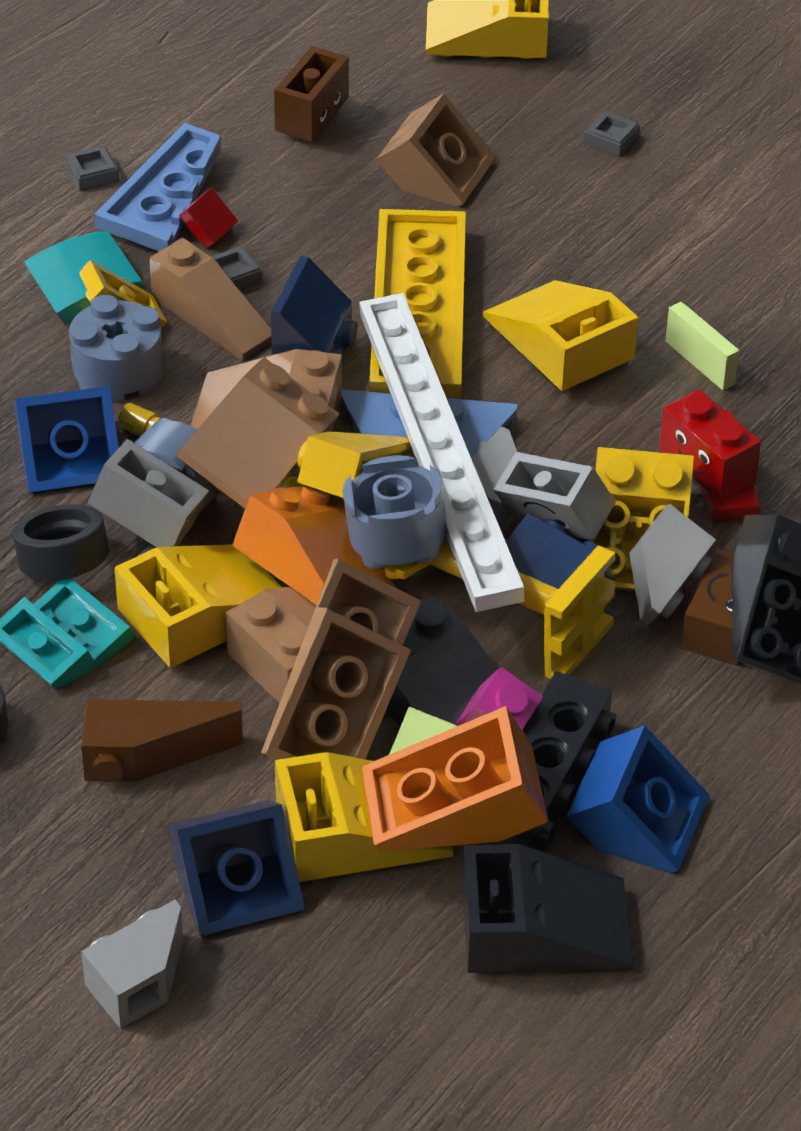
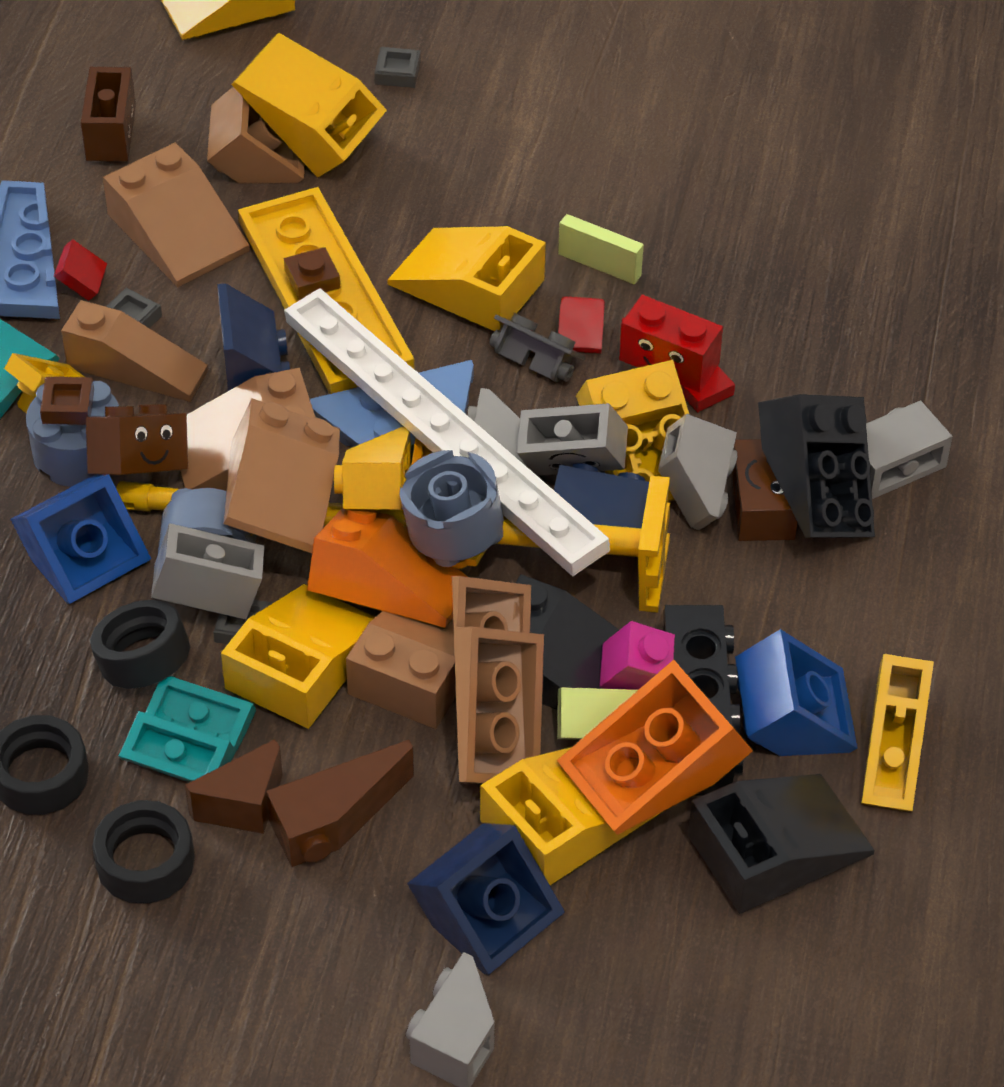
camera: 25 degrees left, 5 degrees up
none -> reddish brown plate [40,377,94,425]
none -> reddish brown brick [86,404,188,475]
none -> medium nougat slope [103,142,250,288]
none -> reddish brown slope [185,739,283,834]
none -> yellow slope [231,33,387,178]
none -> reddish brown plate [284,247,341,300]
none -> dark grey hinge [490,313,586,382]
none -> red slope [558,296,605,353]
none -> yellow slope [861,654,934,812]

